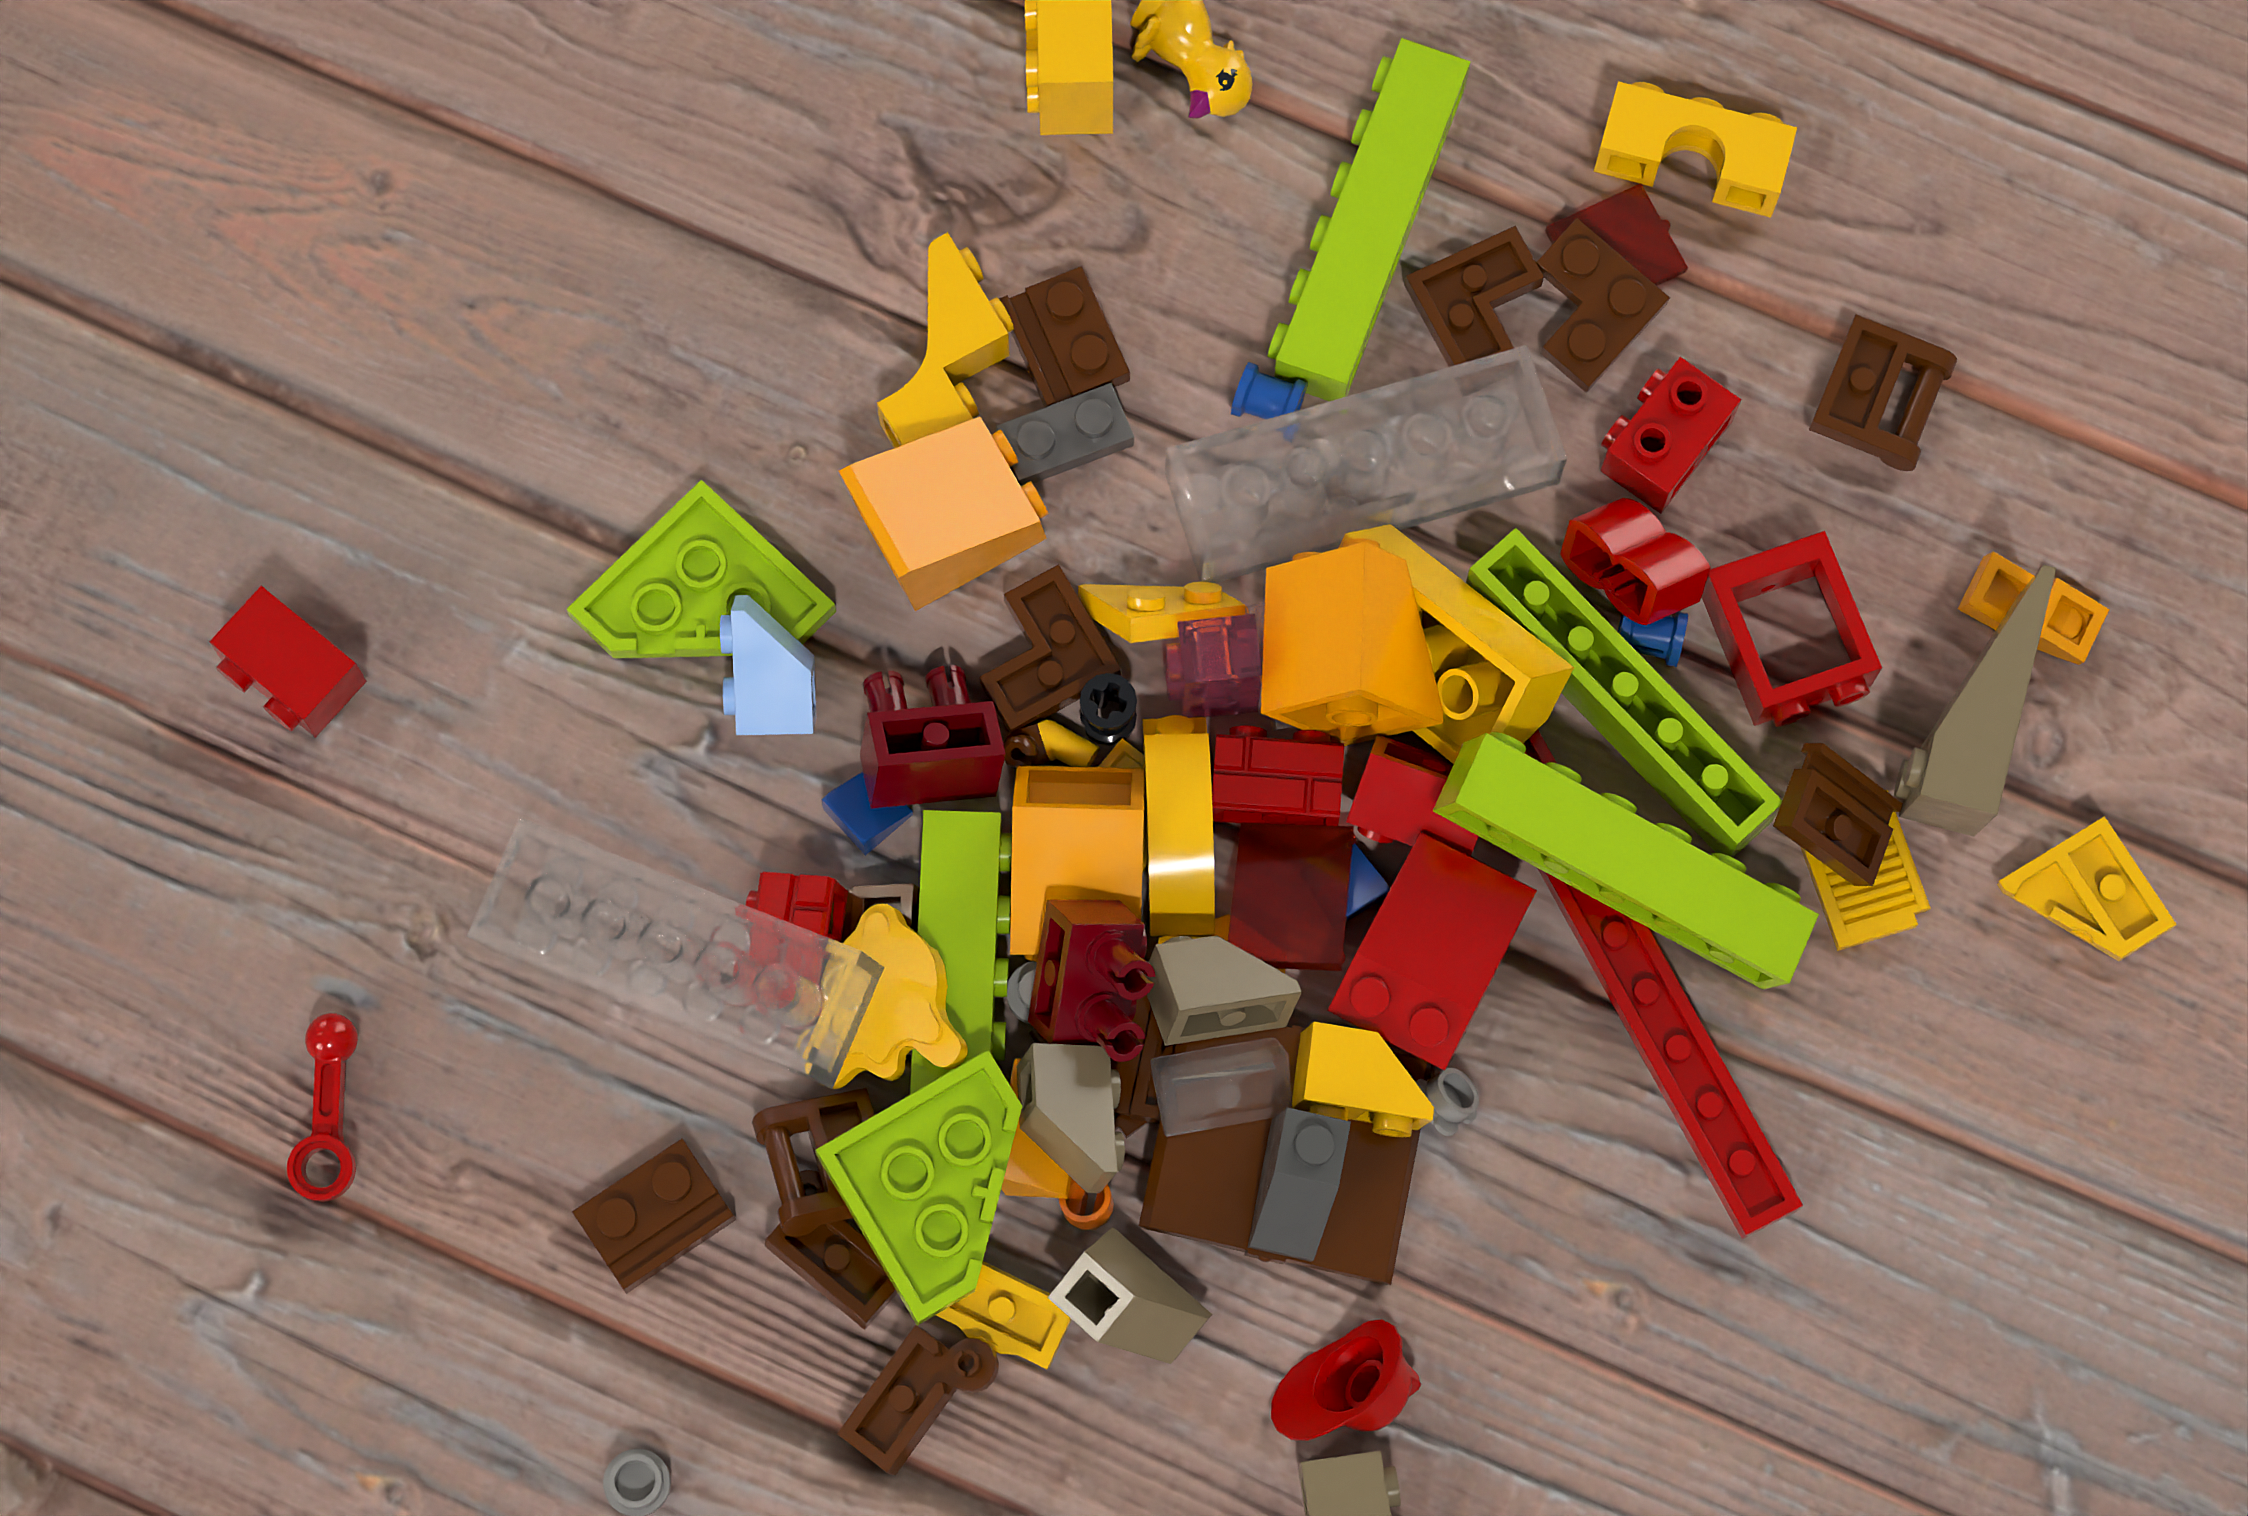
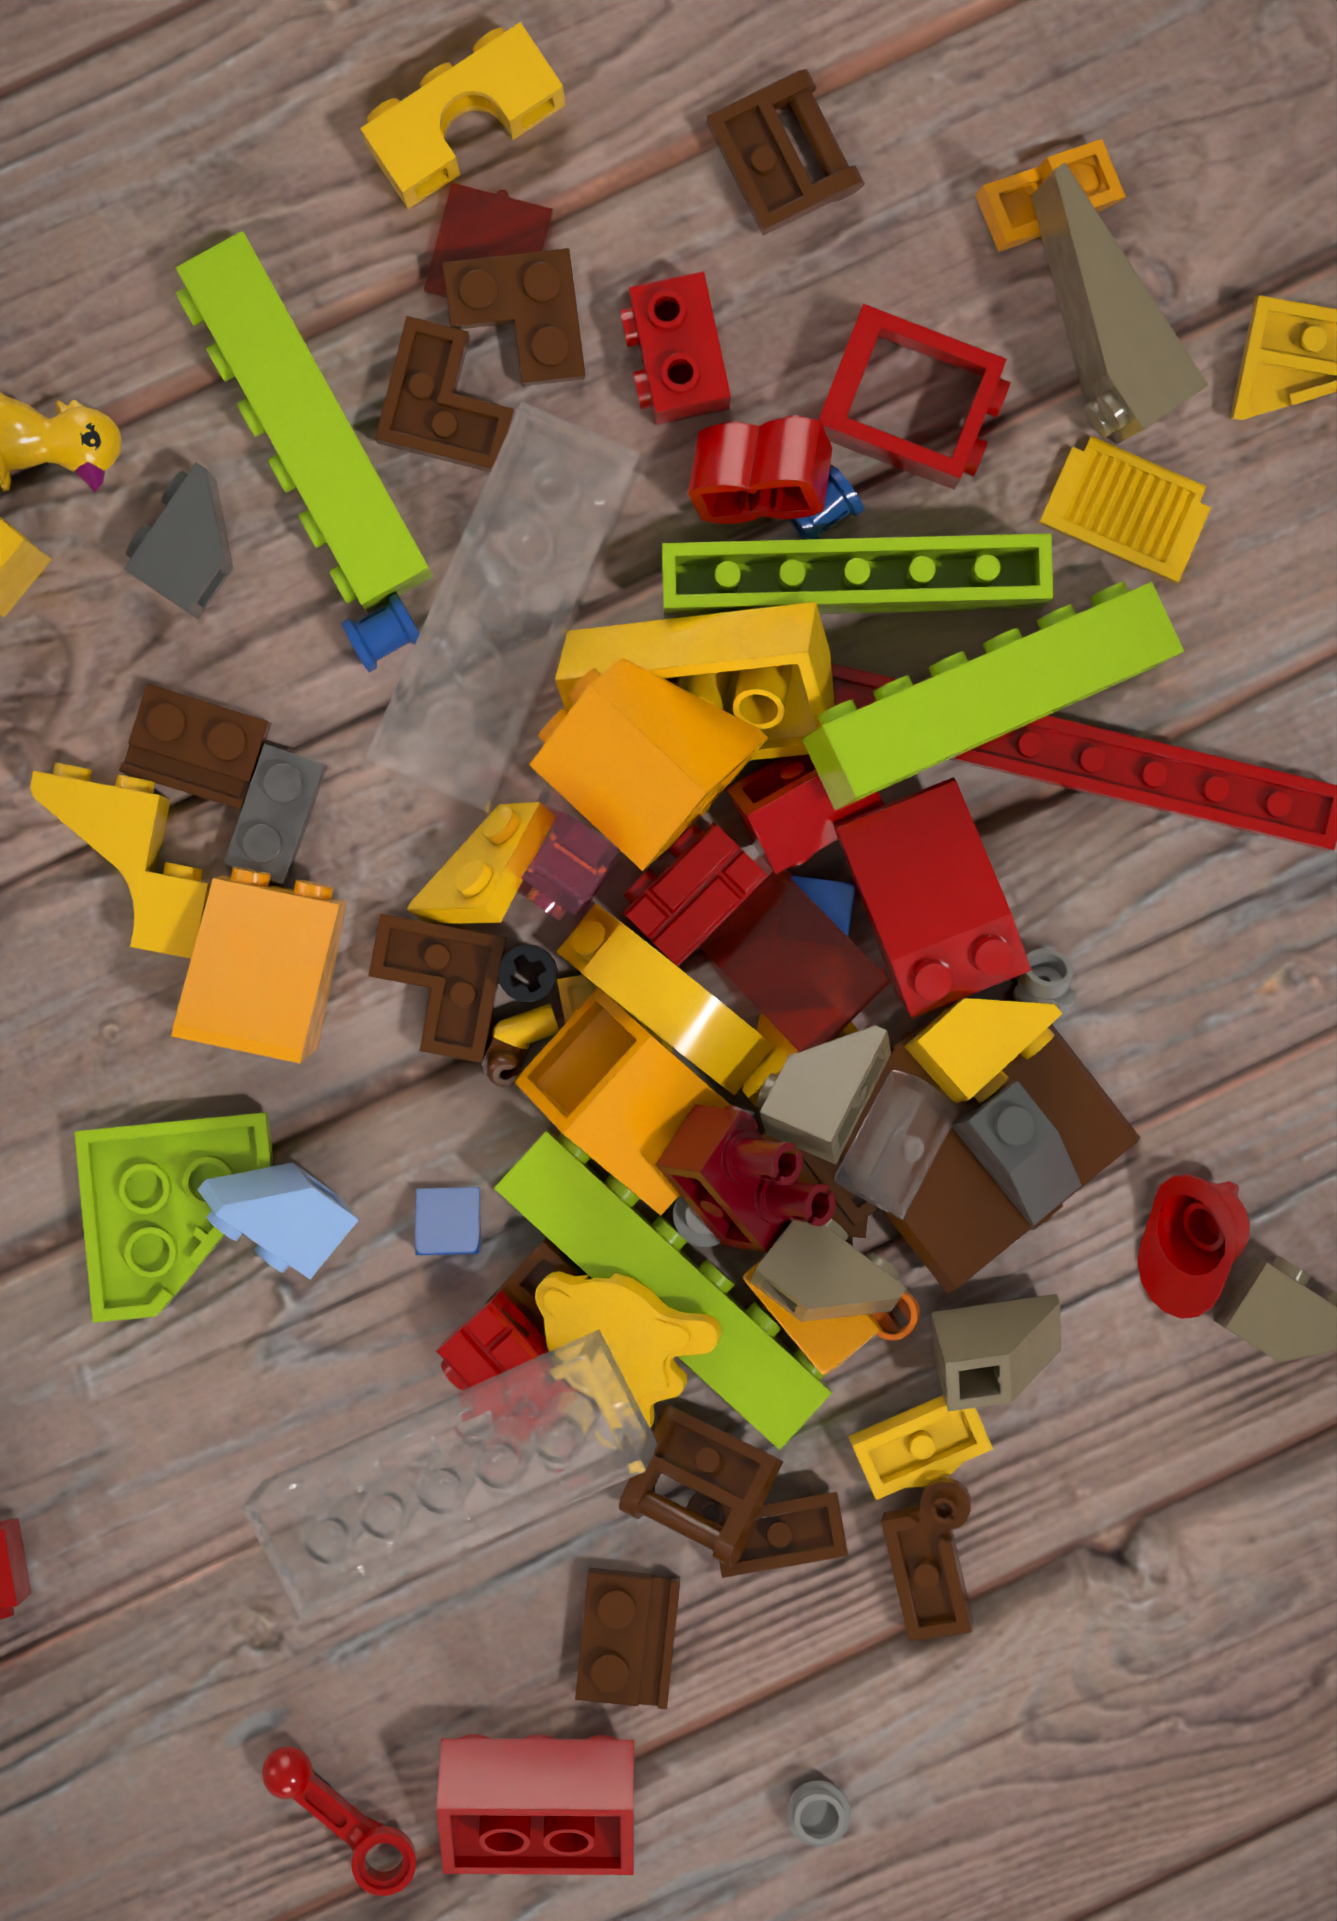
camera: 50 degrees left, 15 degrees up
lime plate [816,1050,1022,1326] -> none
dark red brick [860,665,1006,809] -> none
reddish brown plate [1773,743,1903,886] -> none
none -> dark grey slope [124,462,233,620]
none -> red slope [436,1734,634,1875]

